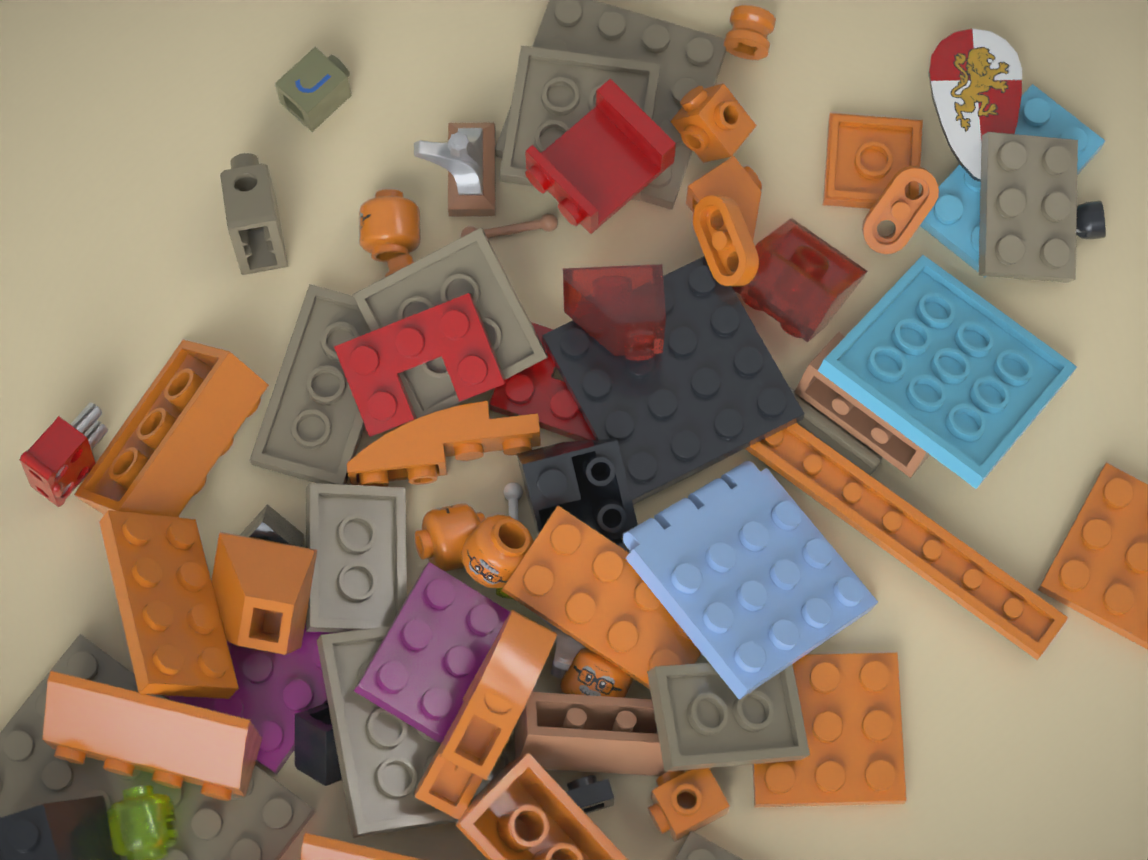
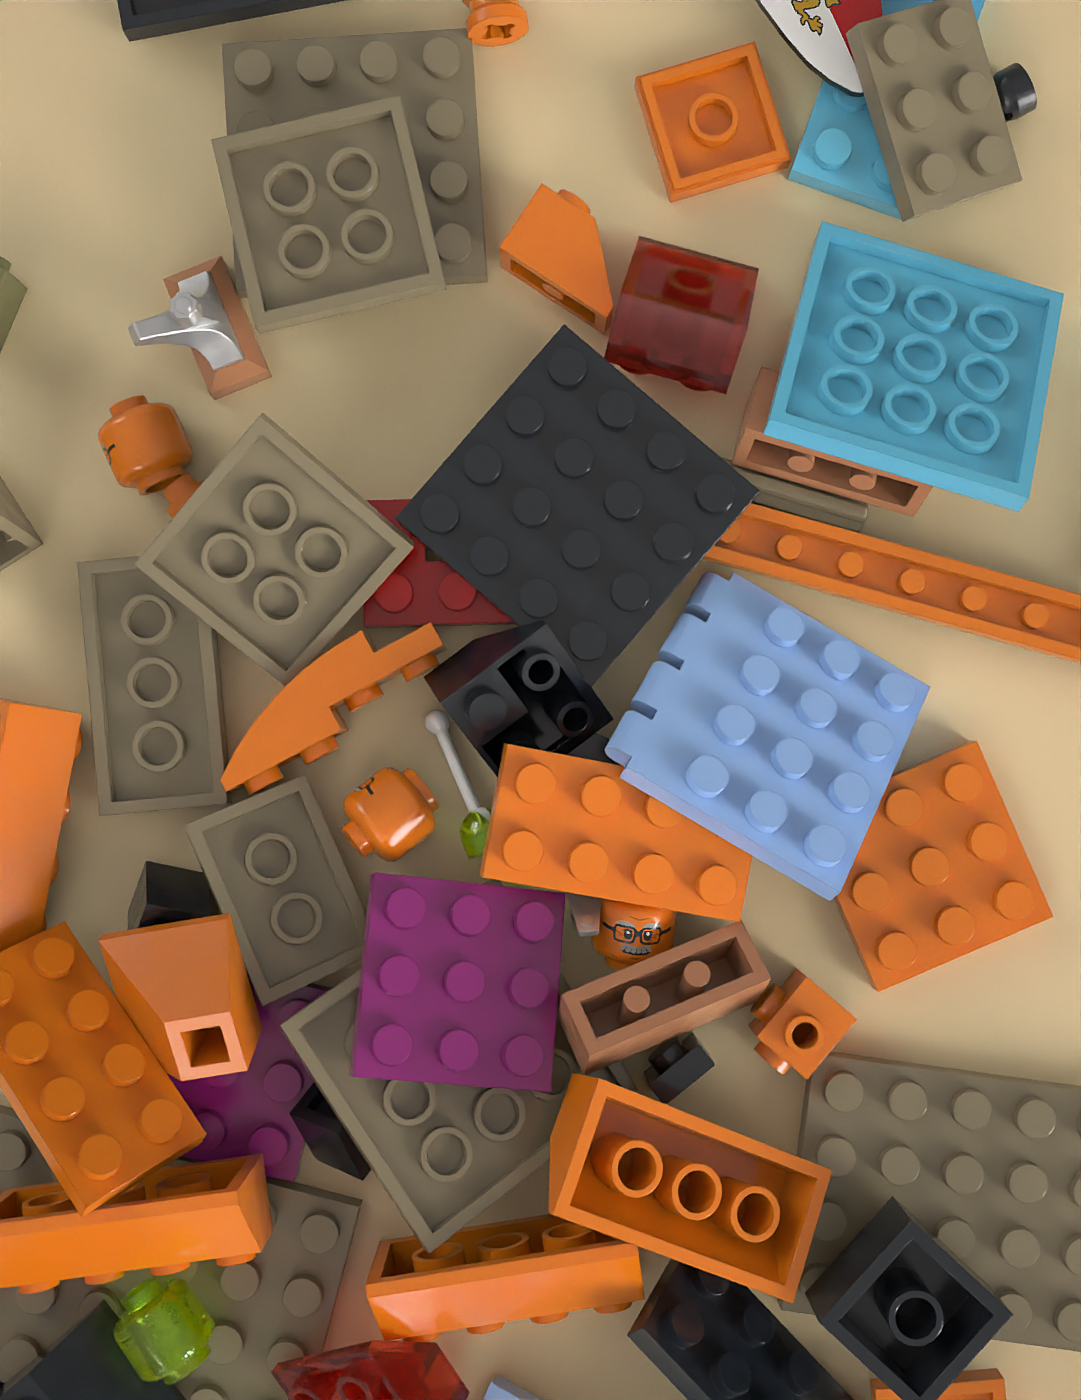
camera: 20 degrees left, 15 degrees up
red plate [334,293,506,437] -> none
orange slope [414,610,557,820] -> none
nougat hinge [461,213,558,238] -> none
orange head [461,514,534,589] -> none
red panel [525,79,676,234] -> none
clear red slope [563,264,666,361] -> none
dark tan plate [647,663,810,772] -> none
orange brick [670,83,757,163] -> none
orange plate [693,195,759,286] -> none
orange plate [862,166,939,254] -> none

